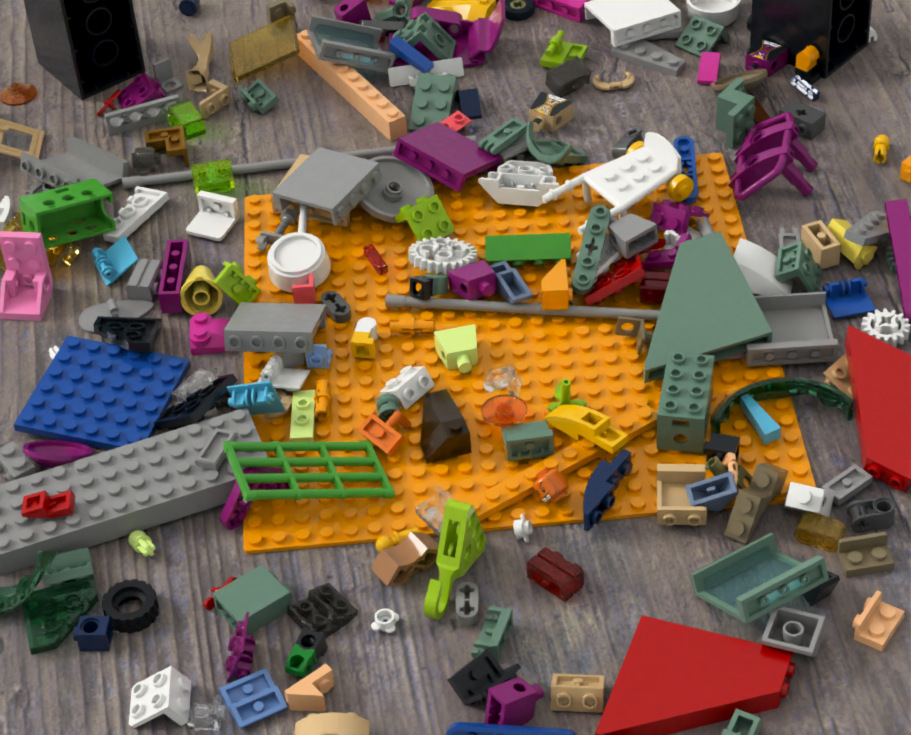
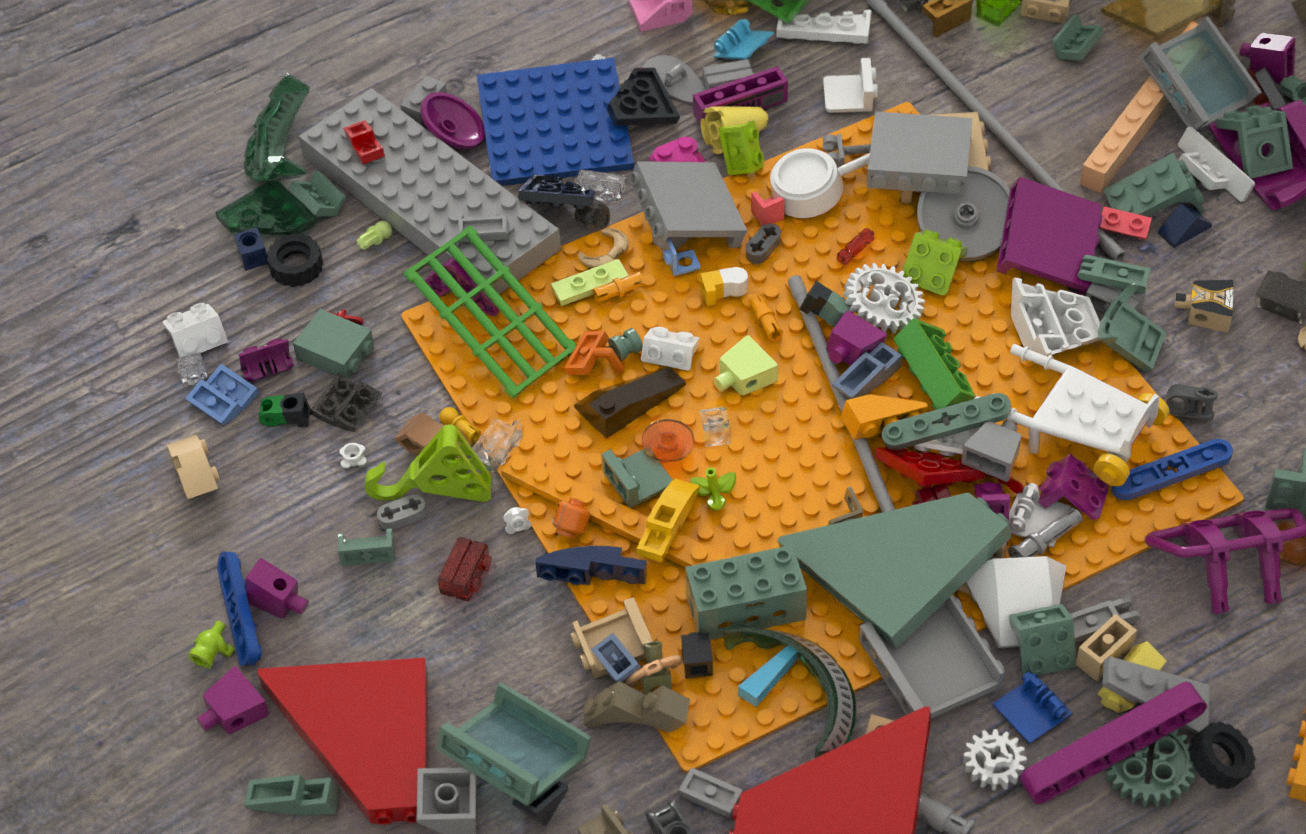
camera: 65 degrees right, 10 degrees up
clear neon green brick [190,158,235,194] -> none
medium azure hinge [227,381,285,415] -> none
white hinge [257,355,310,391] -> none
light nougat slope [284,664,335,712] -> none
blue piece [389,34,434,73] -> none
black bracket [447,649,521,705] -> none
tan bracket [551,673,605,713] -> none
white torso [784,482,834,518] -> none
clear yellow beam [794,512,846,552] -> none

